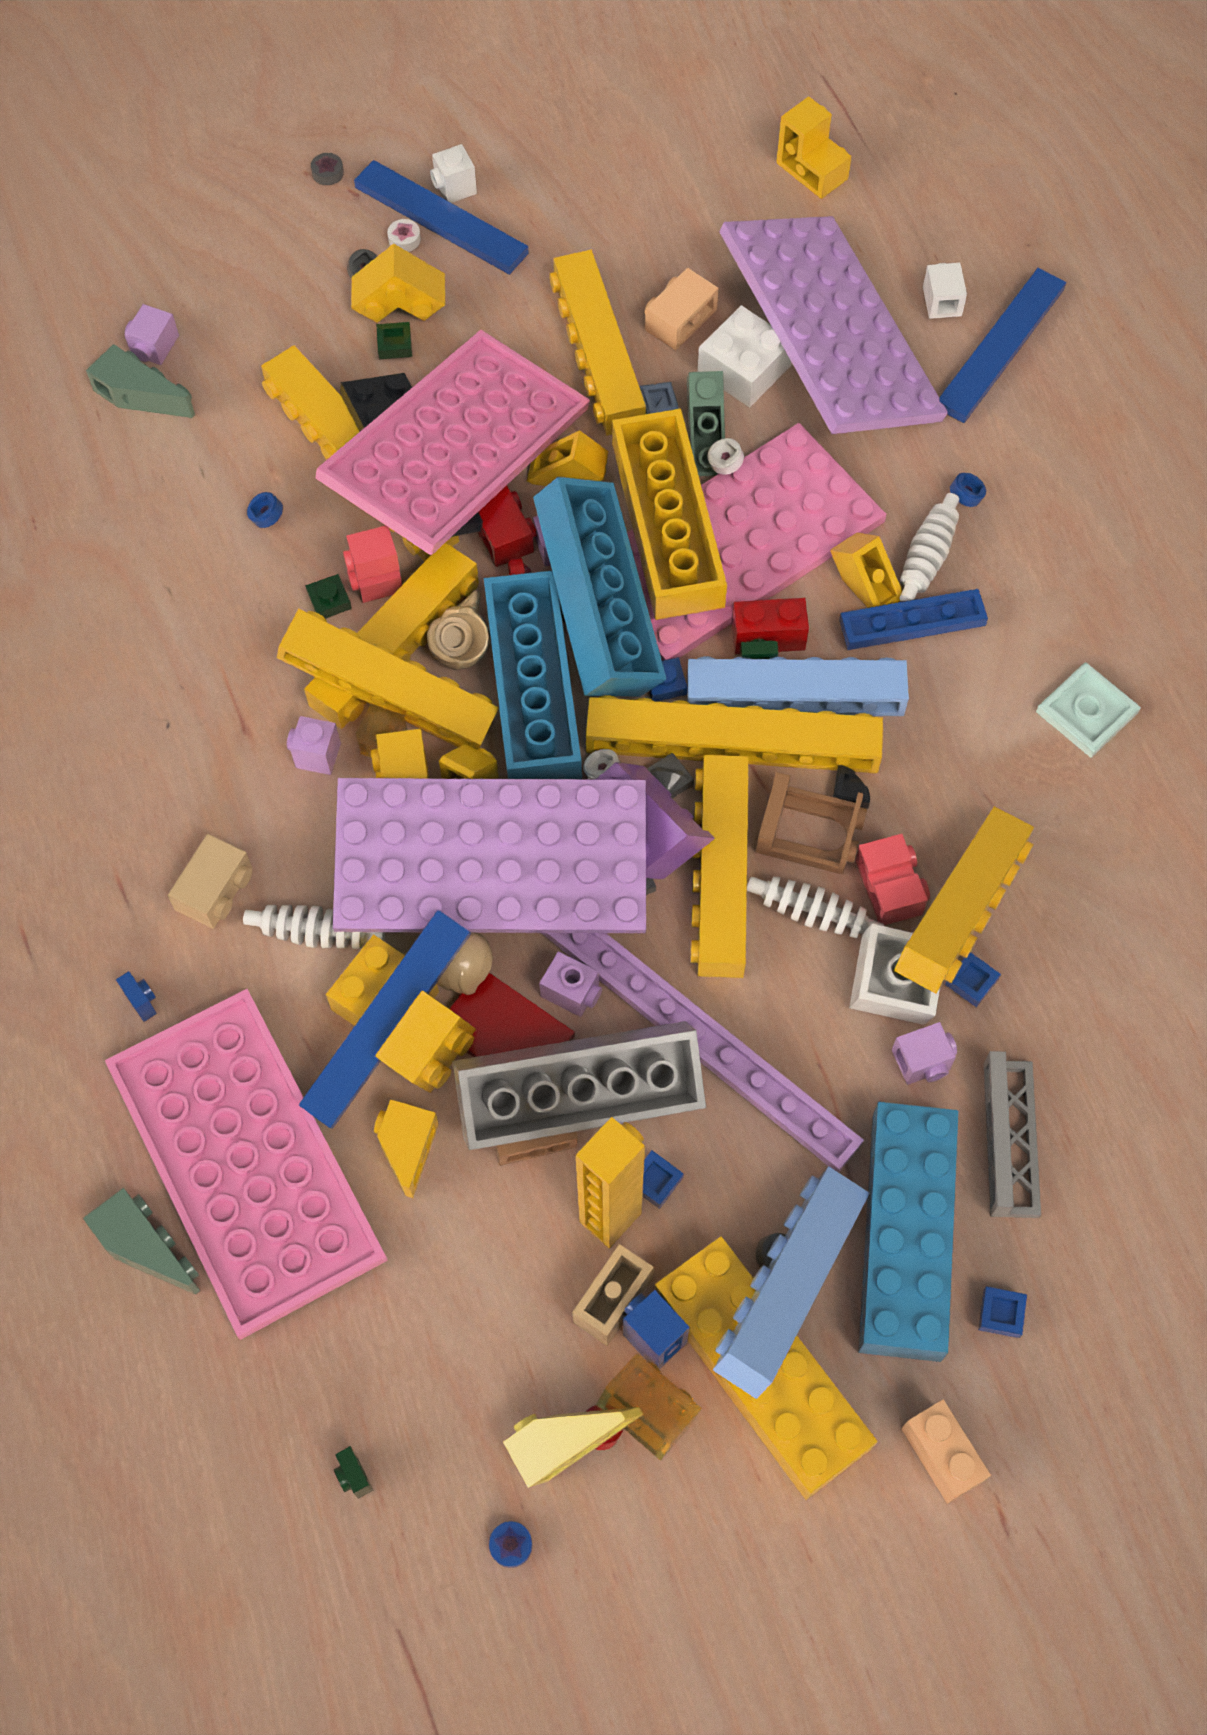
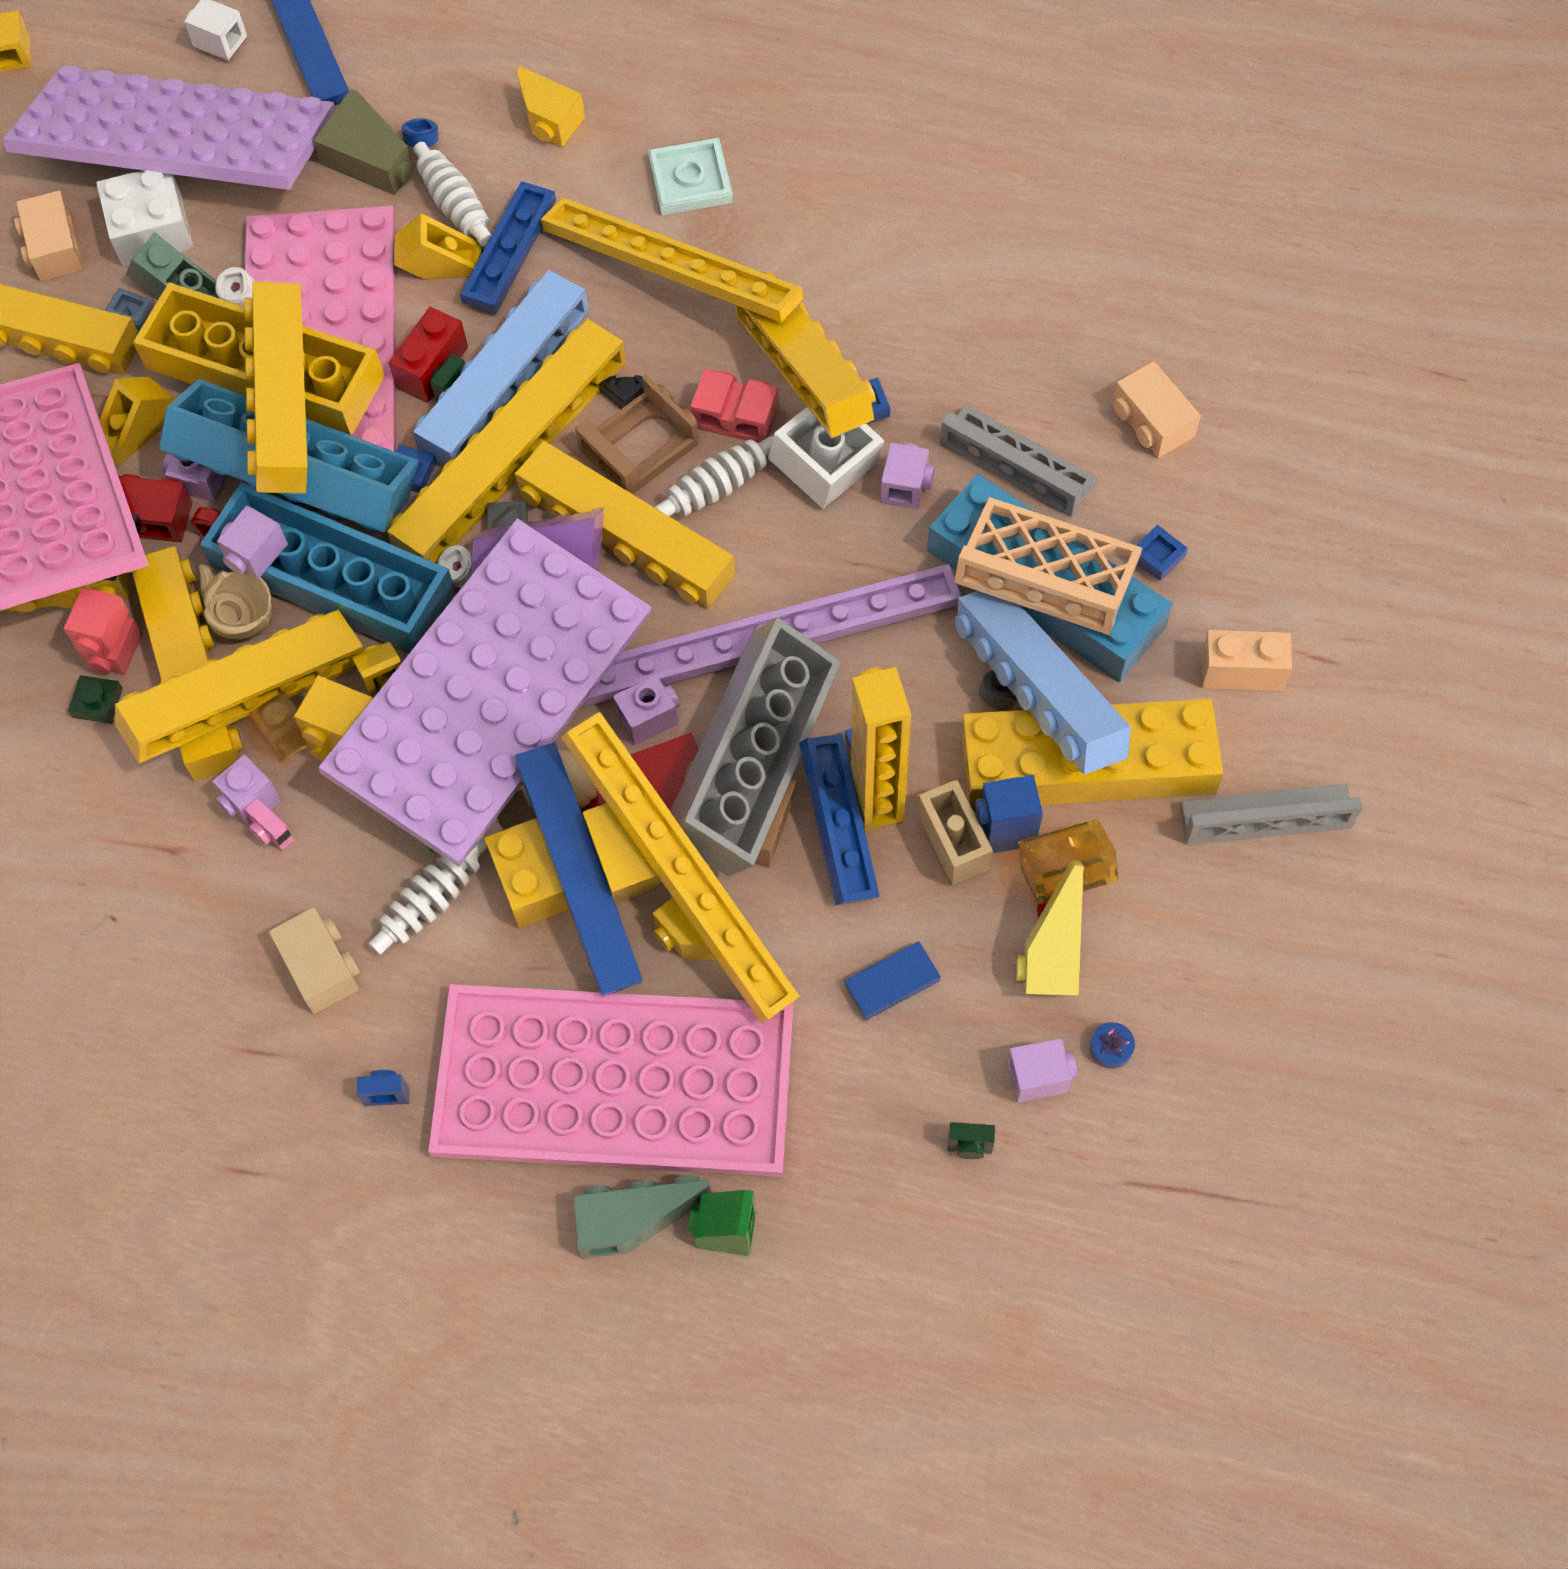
camera: 55 degrees left, 0 degrees up
none -> lavender brick [217,505,288,580]
none -> yellow brick [244,281,307,493]
none -> bright pink plate [245,798,294,851]
none -> olive slope [313,89,413,195]
none -> yellow slope [517,66,585,148]
none -> yellow plate [540,197,803,323]
none -> yellow plate [562,712,800,1023]
none -> green slope [688,1190,757,1256]
none -> blue plate [799,734,880,906]
none -> blue tile [845,941,941,1021]
none -> light nougat fence [954,497,1143,635]
none -> lavender brick [1007,1038,1077,1103]
none -> light nougat brick [1113,361,1201,458]
none -> light grey fence [1179,784,1362,845]

